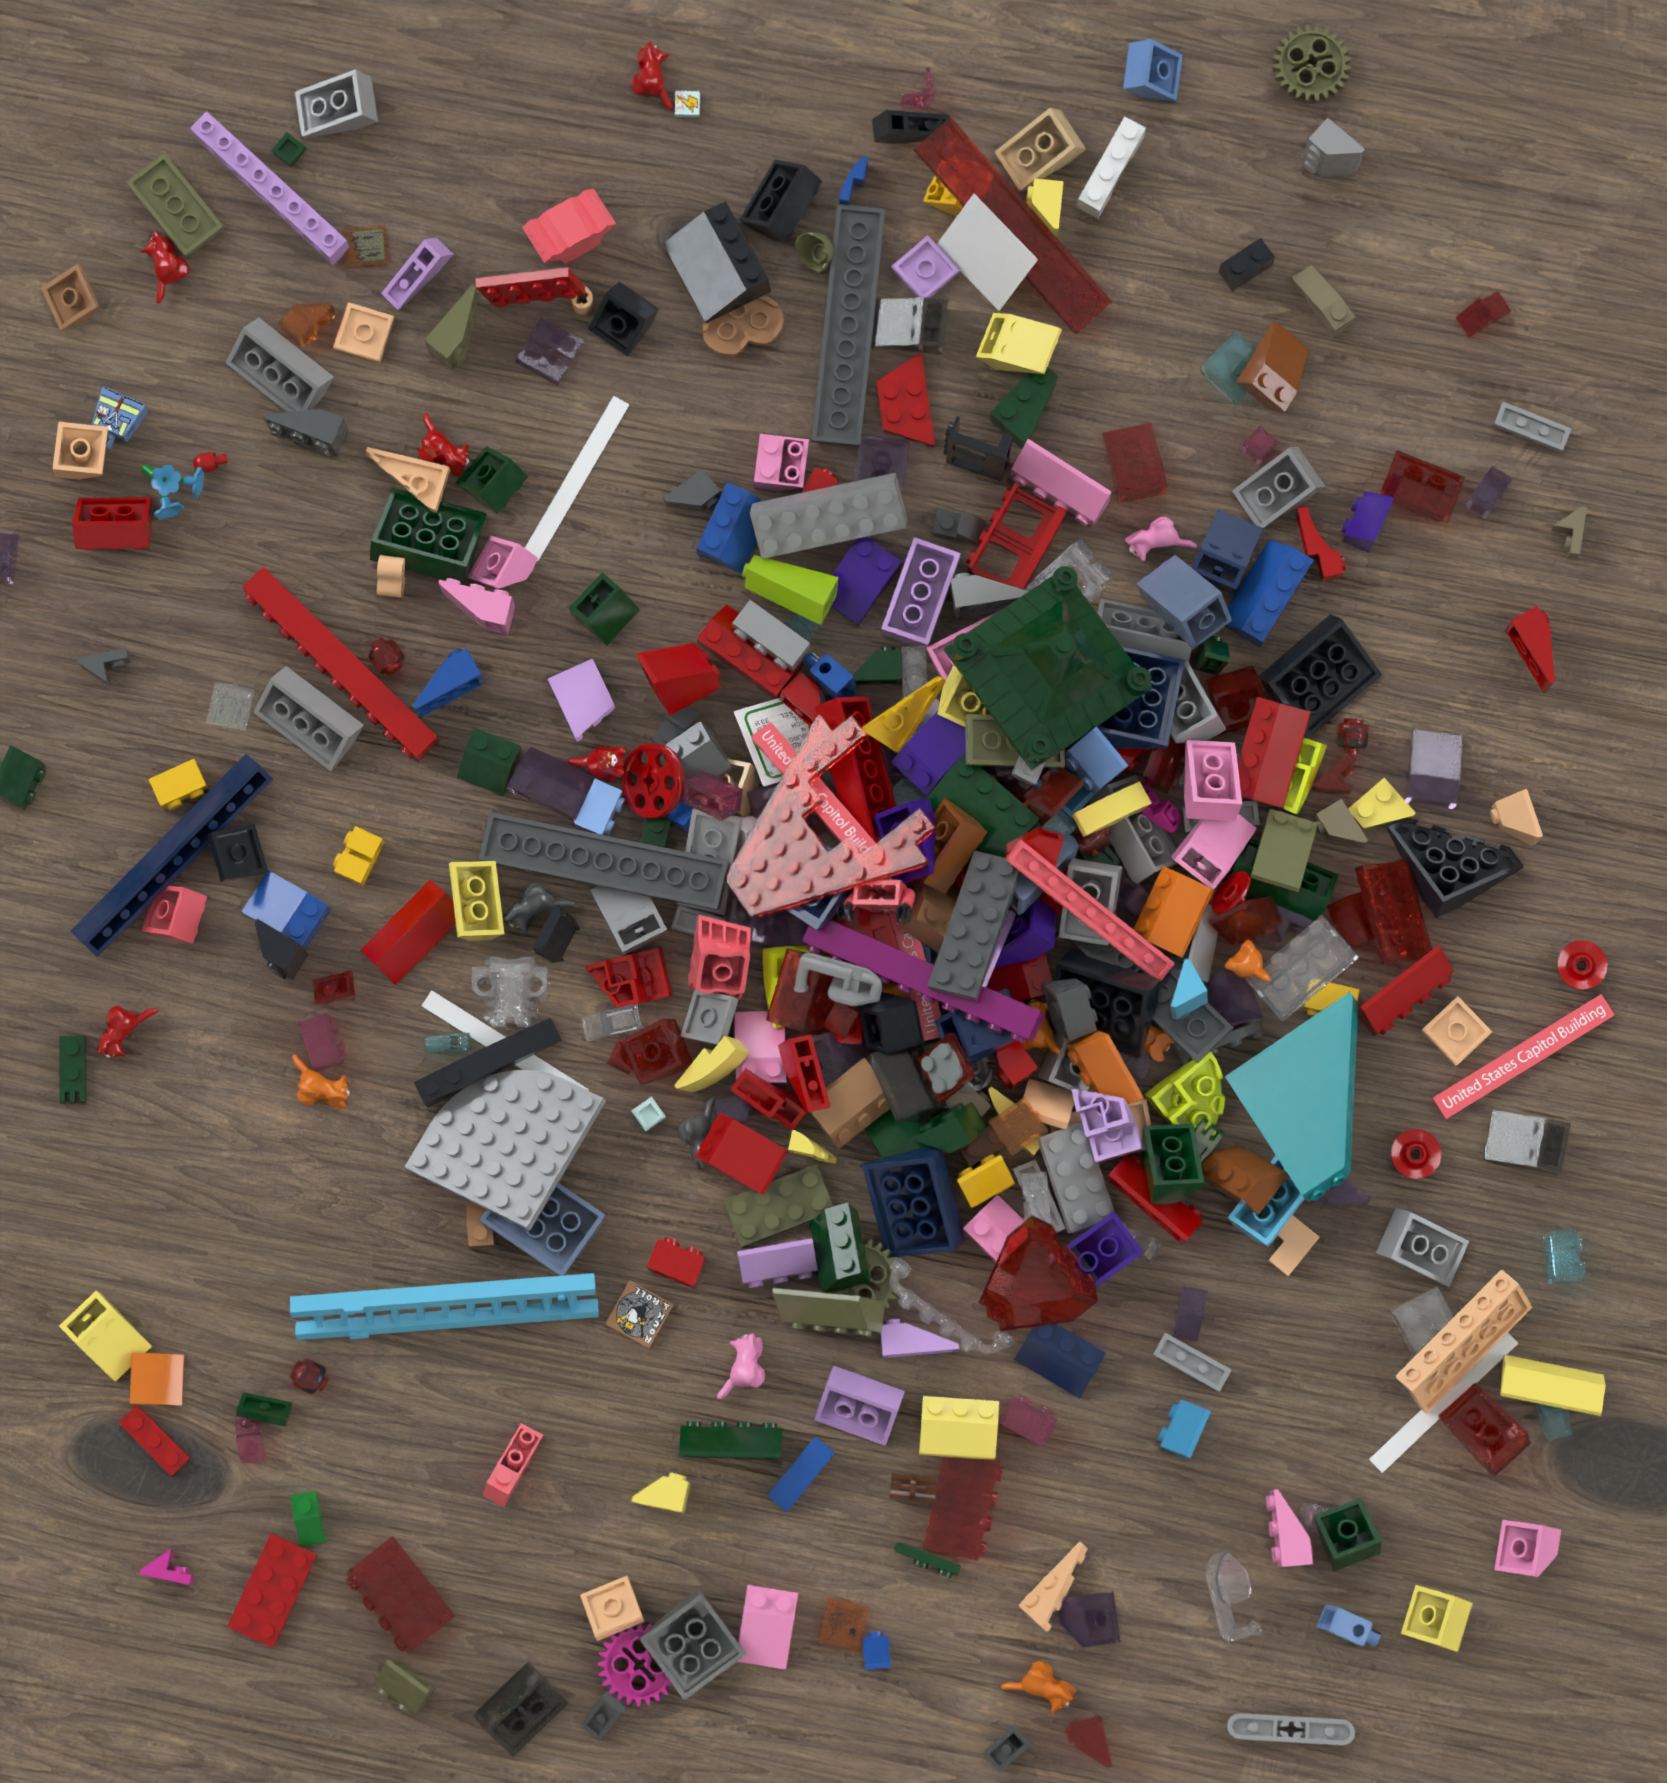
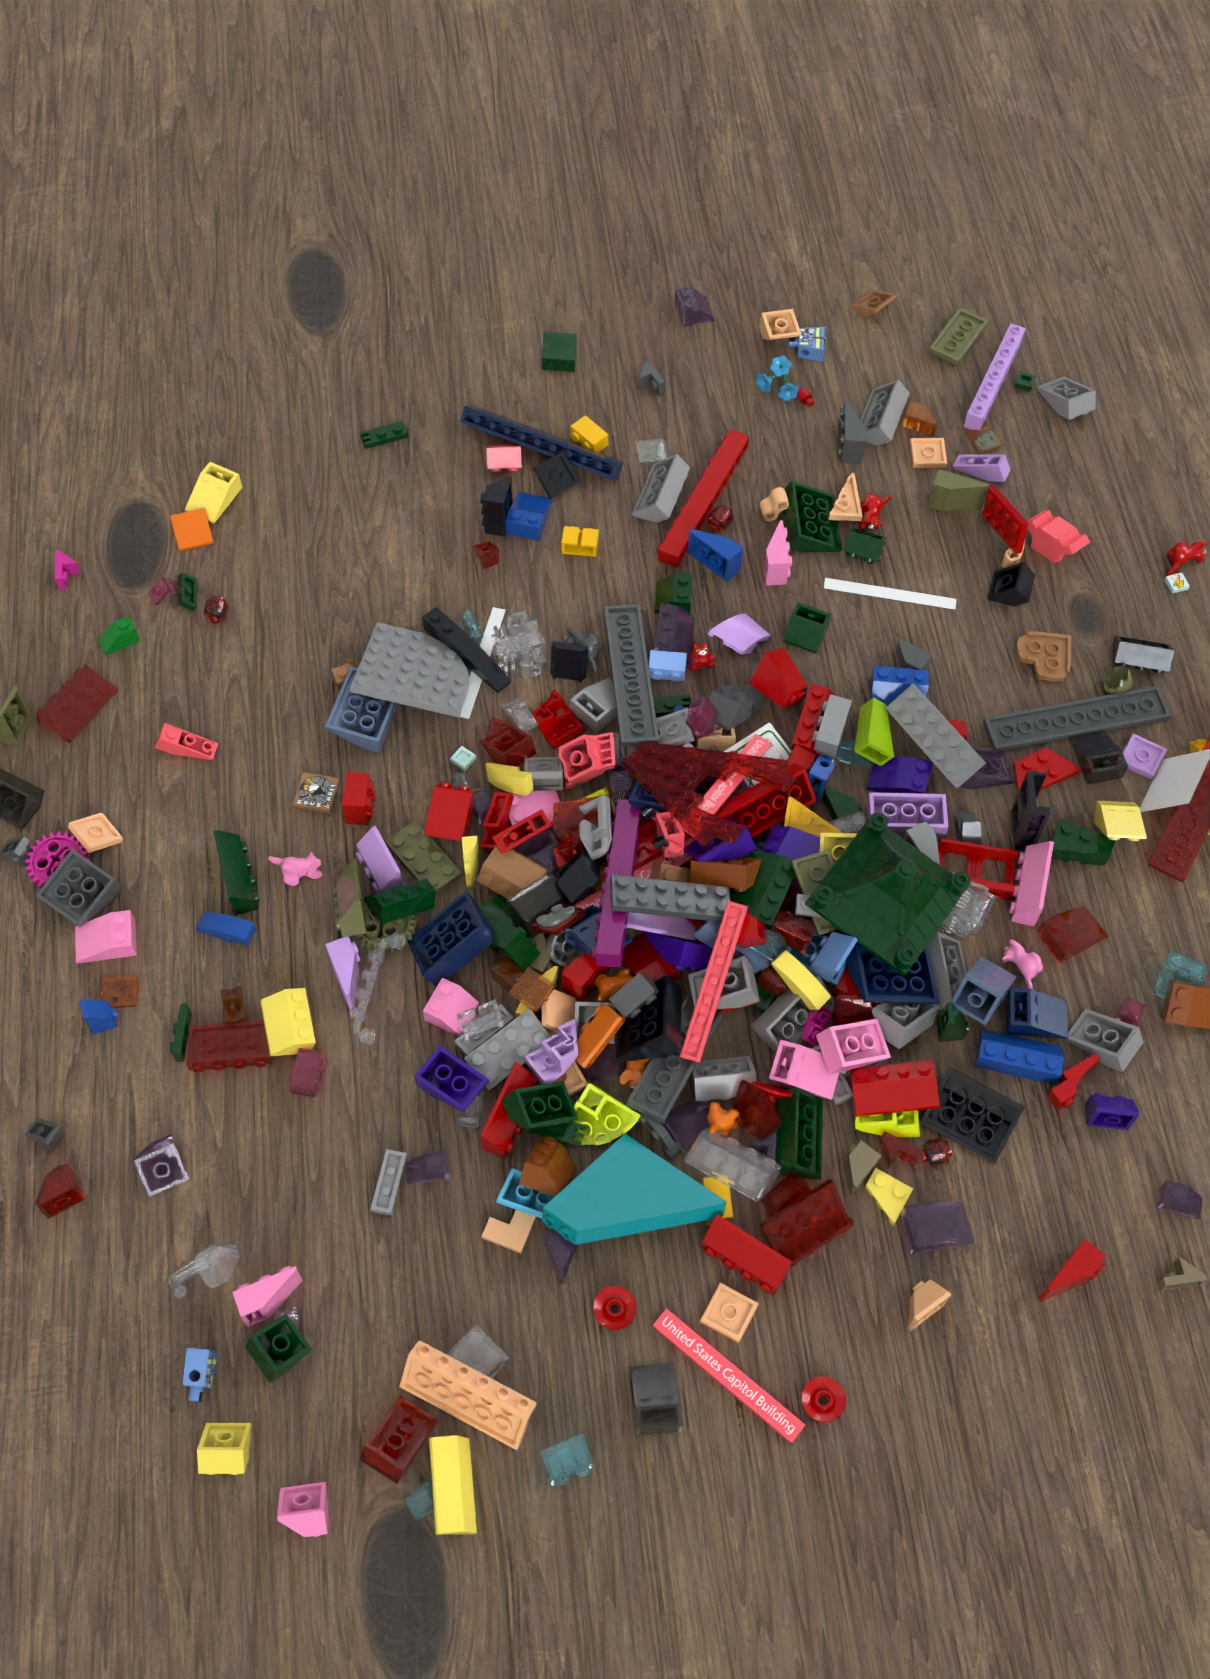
camera: 70 degrees right, 20 degrees down
red slope [72,497,152,551] -> none
red animal [96,1006,158,1058] -> none
red plate [118,1404,191,1476] -> none
red animal [141,230,189,304] -> none
red plate [227,1533,318,1648] -> none
medium azure ladder [290,1273,599,1340] -> none
orange animal [292,1054,350,1109] -> none
clear pink brick [298,1013,347,1072] -> none
red slope [360,879,456,986] -> none
light yellow slope [449,861,504,941] -> none
bright pink slope [468,536,538,589] -> none
clear purple slope [516,317,584,386] -> none
red wedge [621,743,685,818] -> none
light yellow slope [632,1473,691,1514] -> none
slope [663,201,771,324] -> none
bright pink slope [754,434,809,491] -> none
lavender slope [814,1365,905,1446] -> none
blue slope [839,156,868,205] -> none
yellow slope [956,1154,1015,1210] -> none
clear red panel [978,1215,1098,1332] -> none
orange animal [1001,1661,1076,1714] -> none
dark blue slope [1014,1315,1106,1398] -> none
light nougat wing [1018,1542,1087,1632] -> none
slope [1116,875,1149,919] -> none
orange slope [1133,866,1214,958] -> none
dark azure slope [1157,1400,1211,1460] -> none
medium azure slope [1171,959,1208,1019] -> none
clear red slope [1206,666,1264,734] -> none
light grey piece [1226,1713,1355,1745] -> none
olive slope [1250,809,1318,892] -> none
white sticker [1369,1333,1518,1473] -> none
light grey slope [1376,1208,1469,1287] -> none
clear red slope [1380,450,1465,524] -> none
black slope [1387,818,1524,918] -> none

